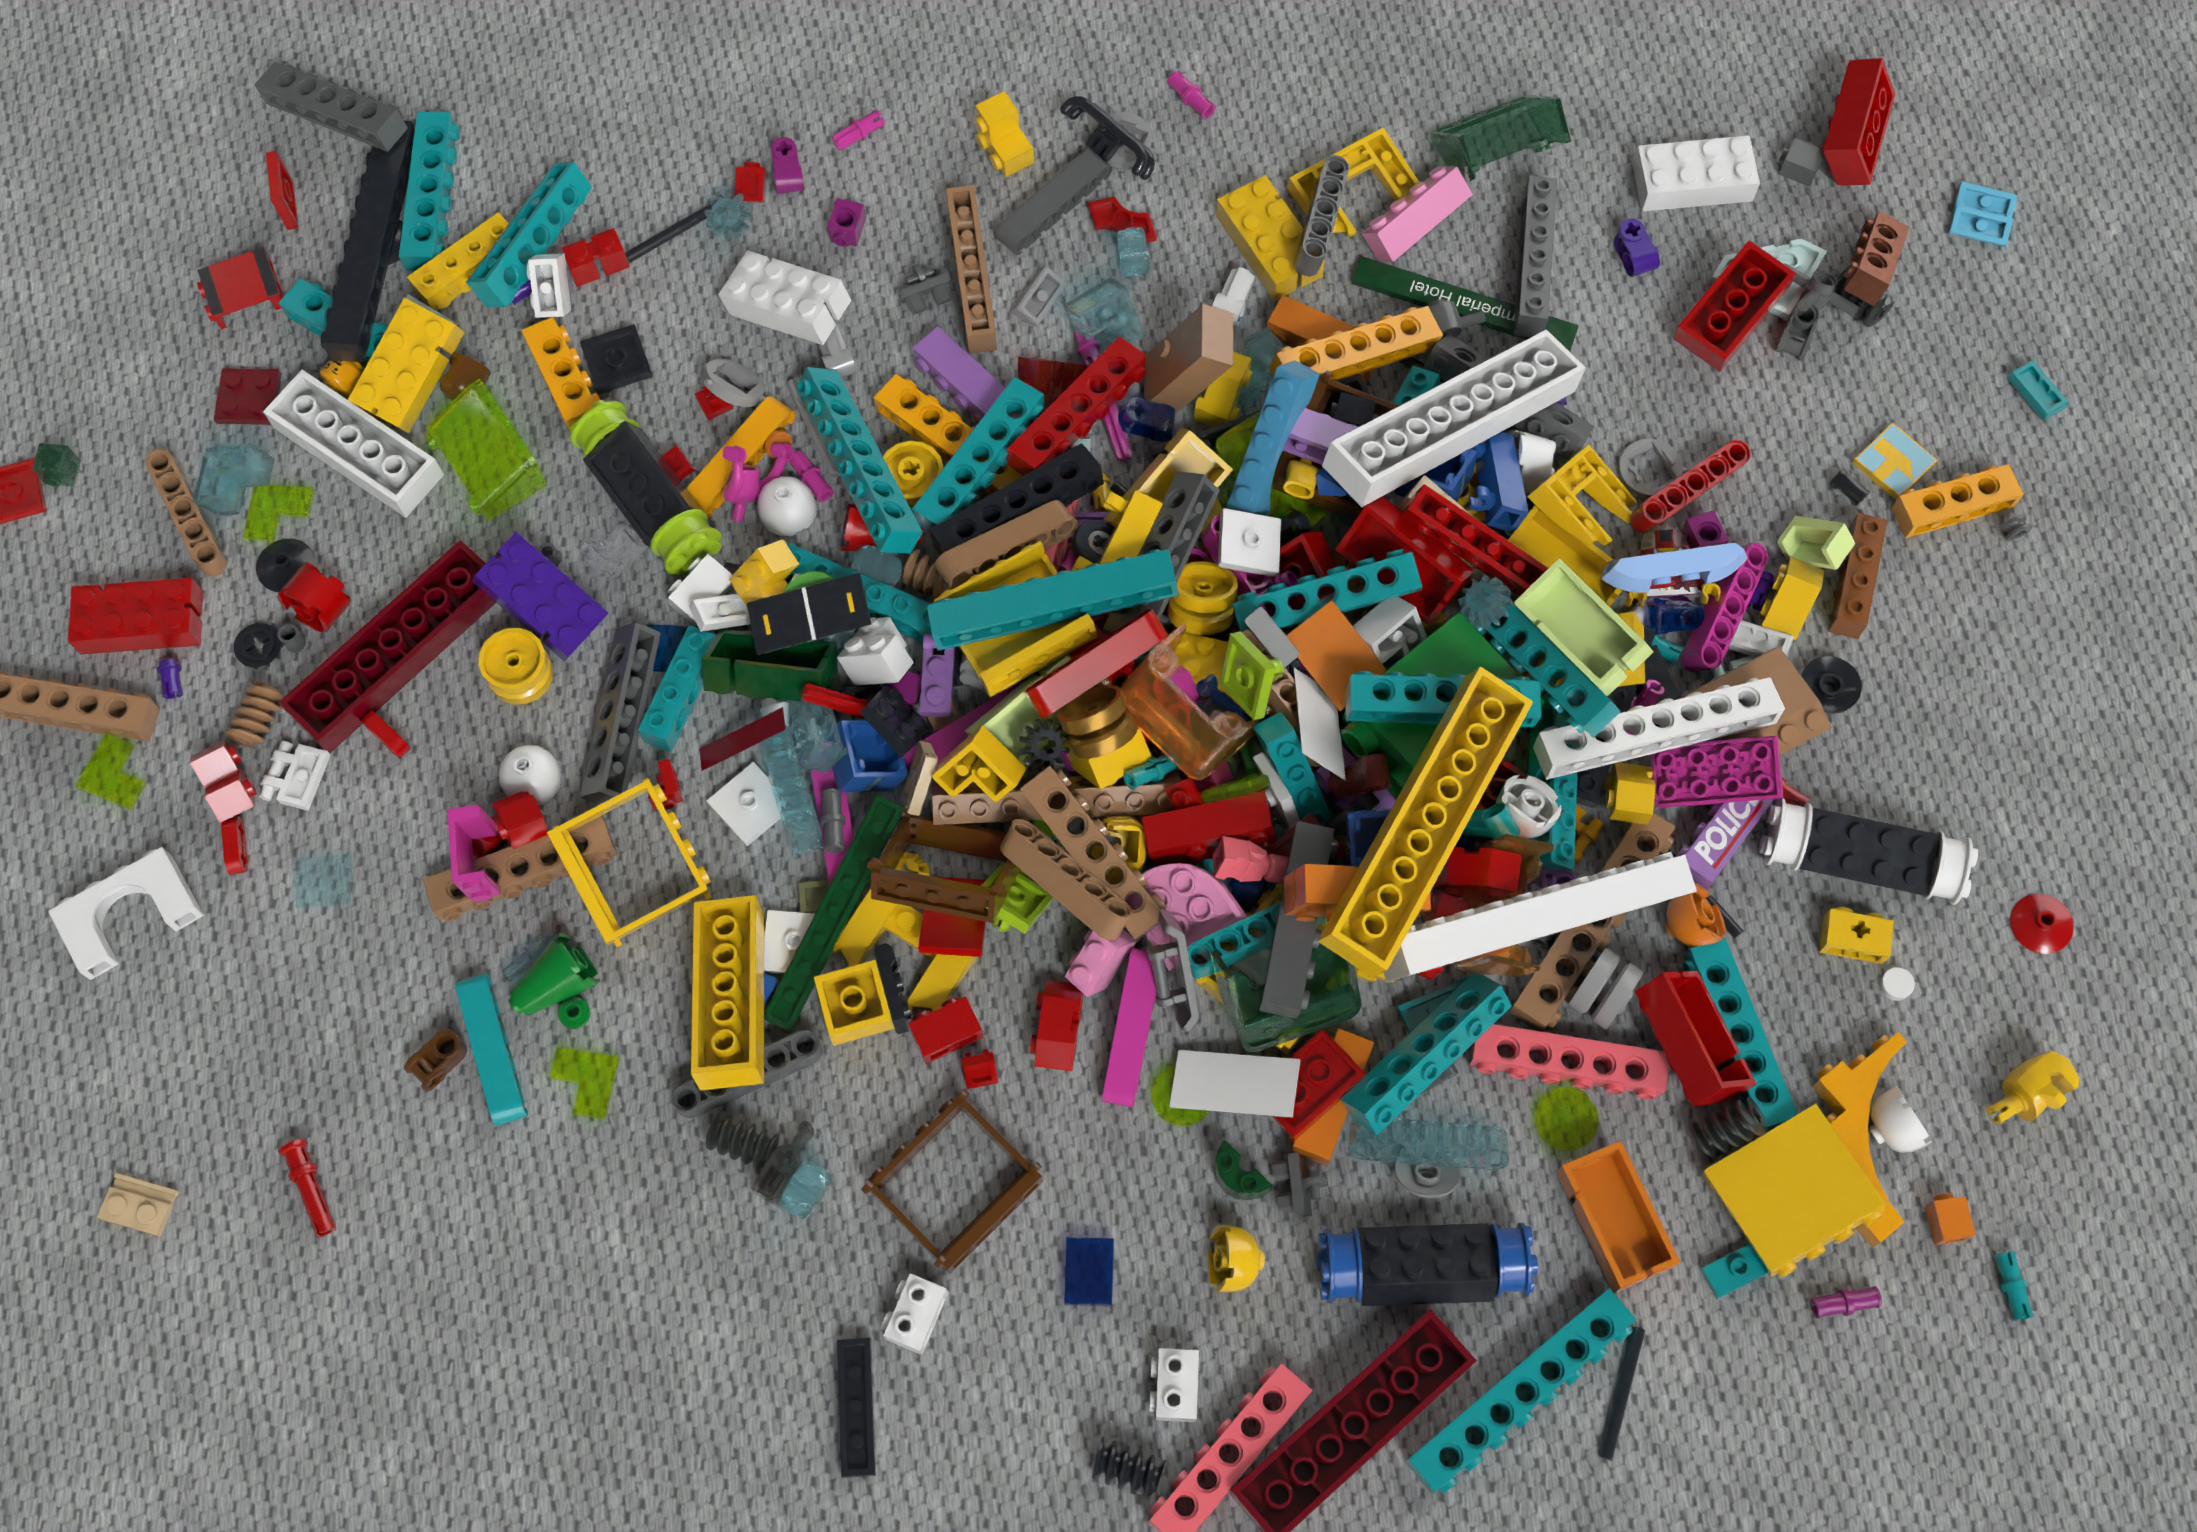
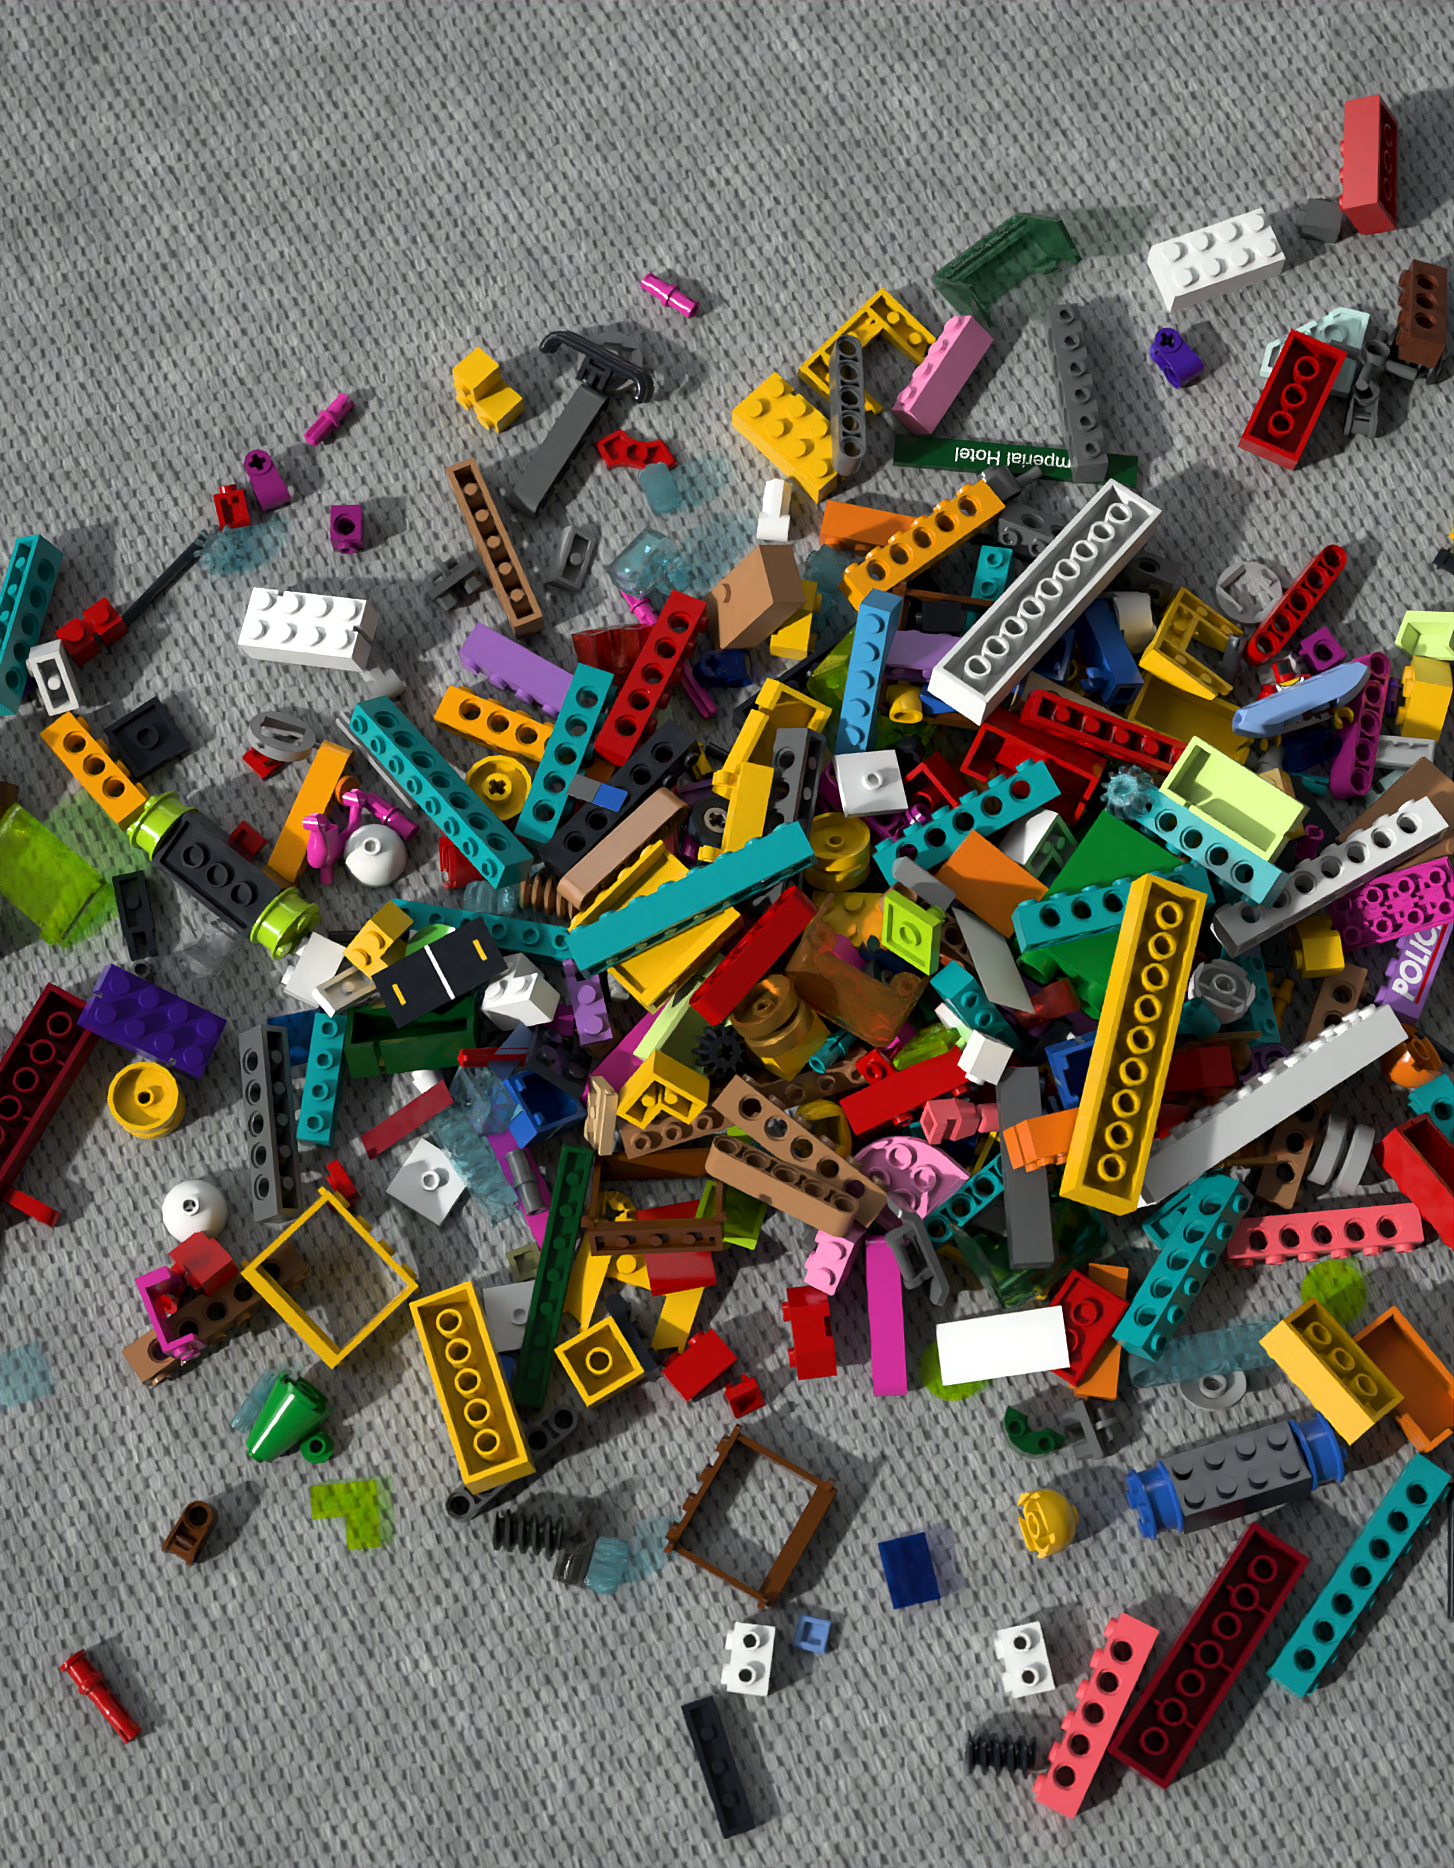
camera: 15 degrees left, 5 degrees up
teal beam [455,972,528,1127] -> none
none -> black hinge [112,870,159,962]
none -> medium blue sticker [487,1021,532,1082]
none -> sticker [566,774,628,812]
none -> medium blue tile [792,1613,833,1655]
none -> white brick [958,1030,1013,1085]
none -> dark grey pin [1217,634,1248,699]
none -> yellow brick [1259,1296,1405,1445]

